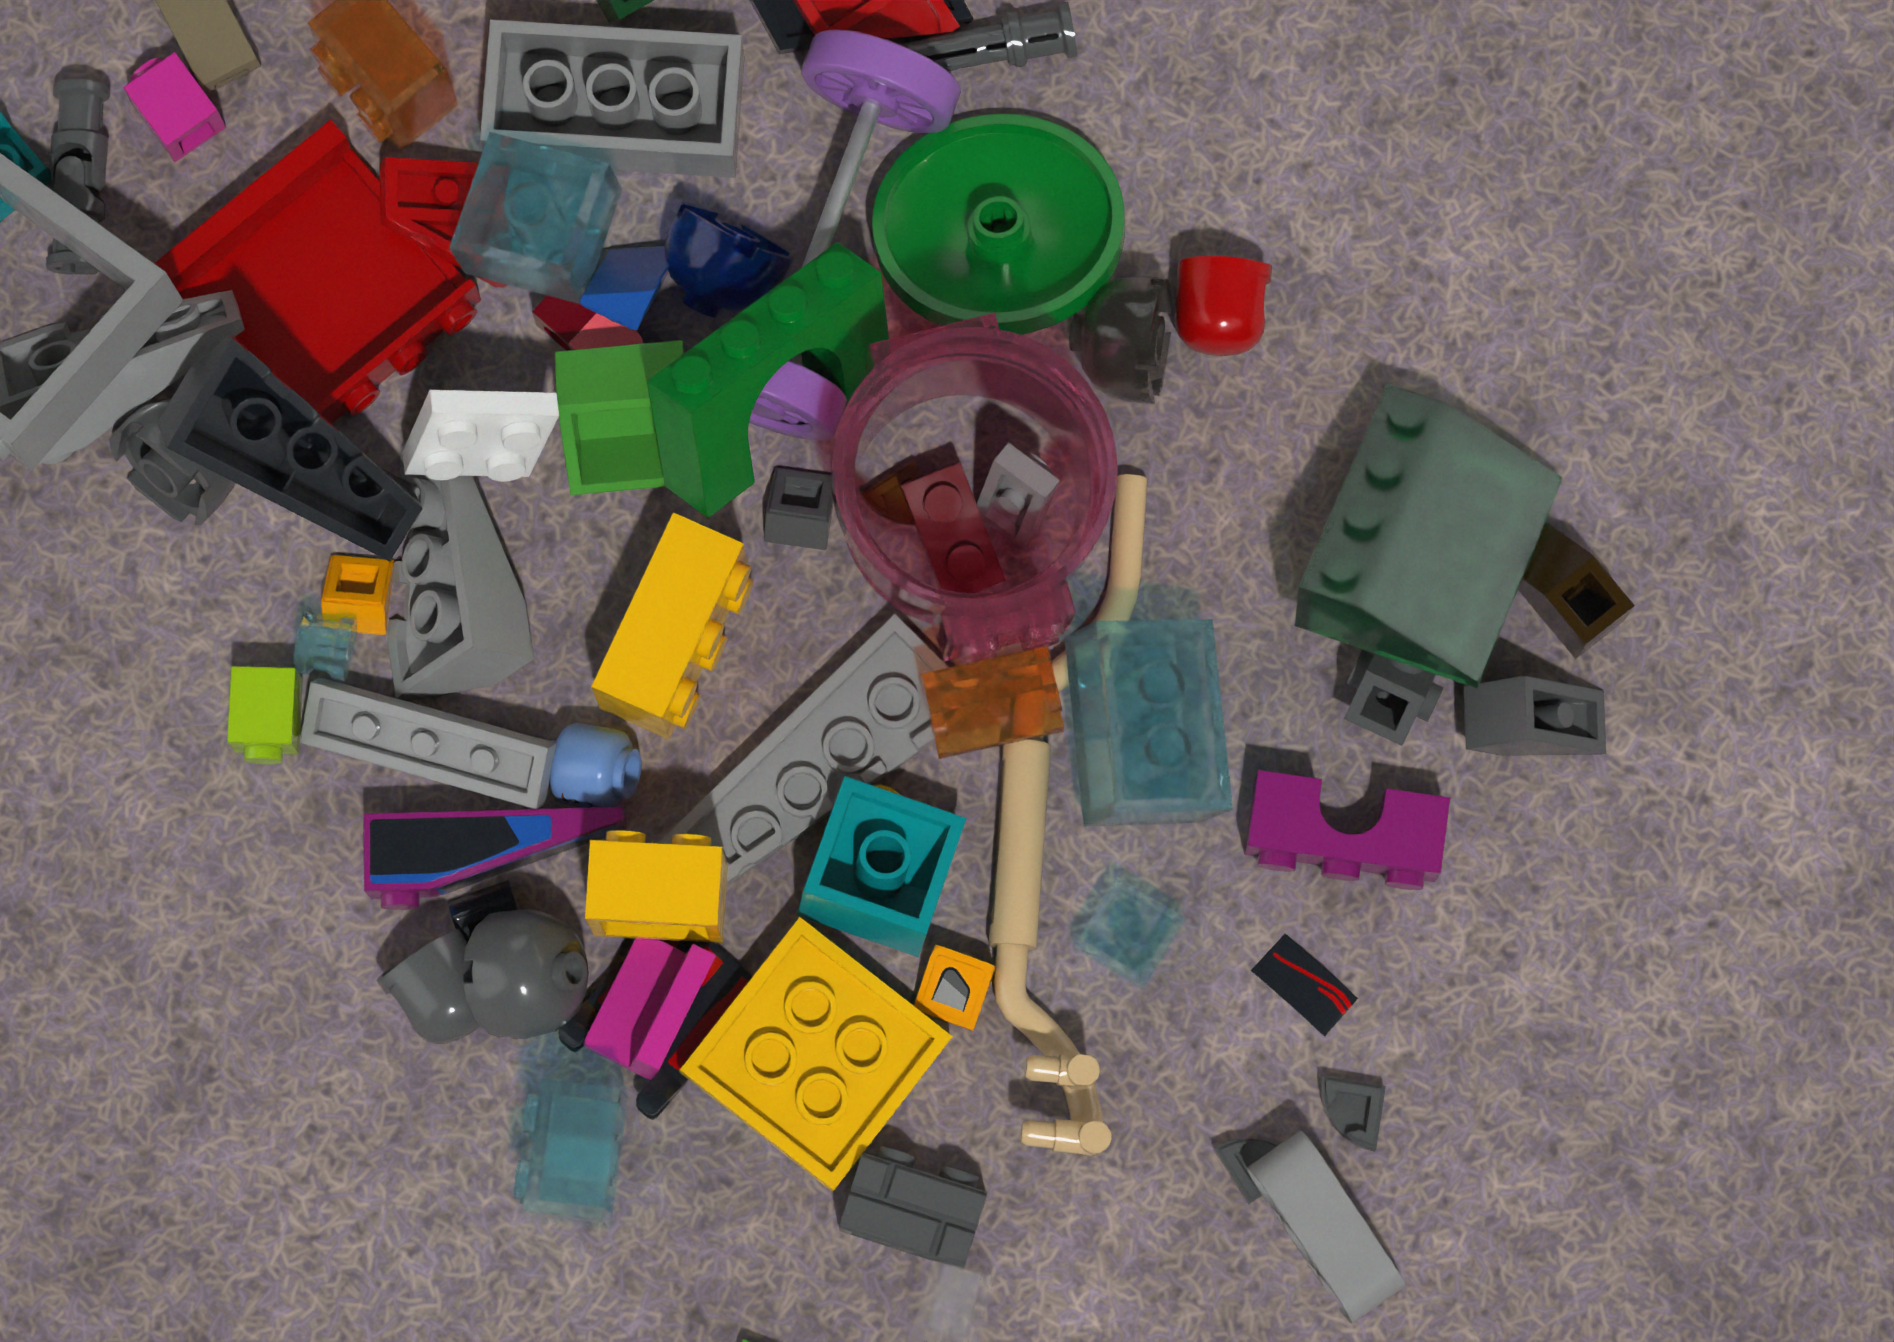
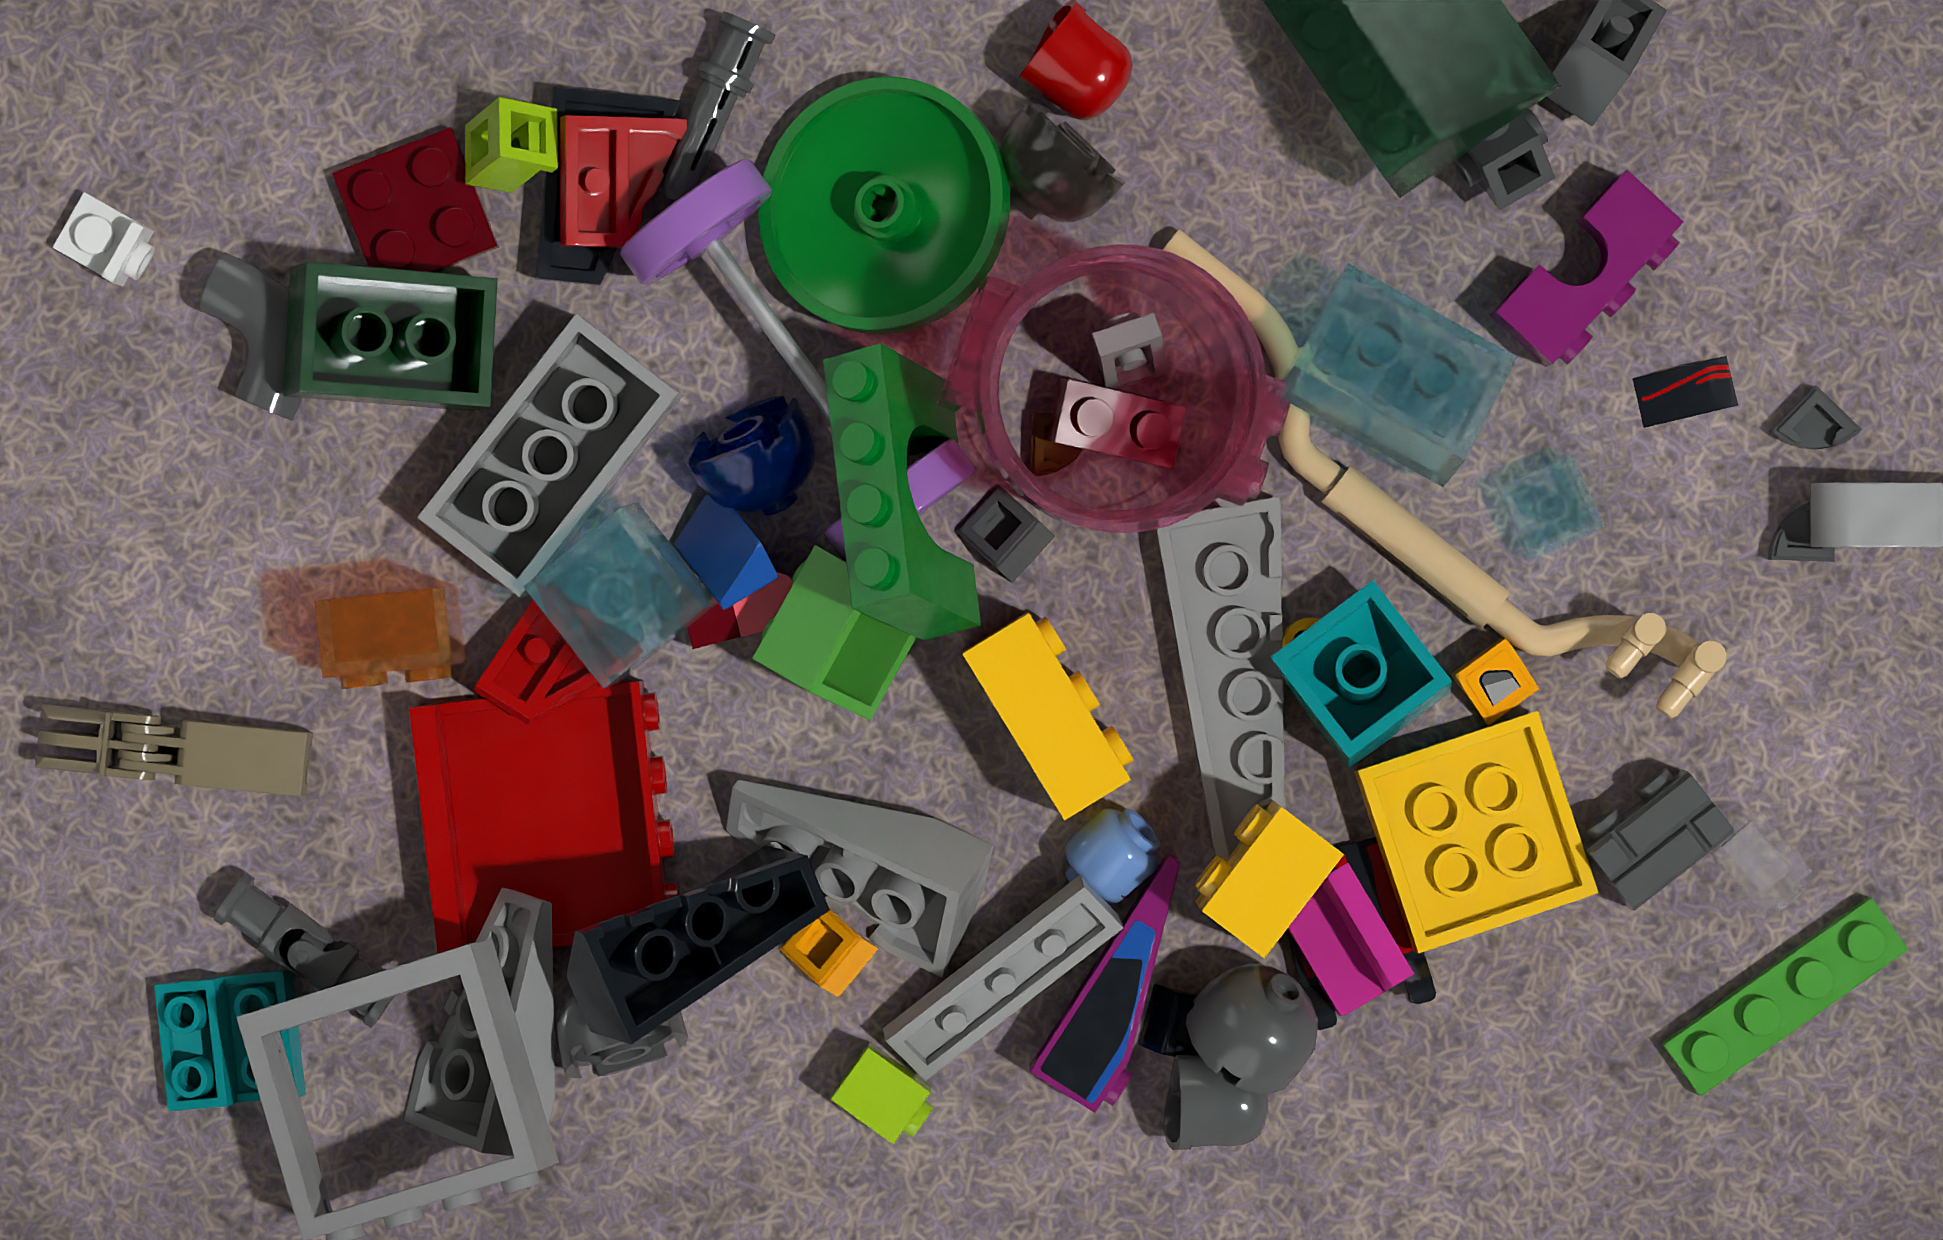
camera: 55 degrees left, 10 degrees up
dark pink brick [123,52,226,163] -> none
clear light blue wheel [293,610,357,682] -> none
white plate [402,390,559,482] -> none
clear light blue brick [514,1079,628,1230] -> none
clear orange hinge [921,646,1064,759] -> none

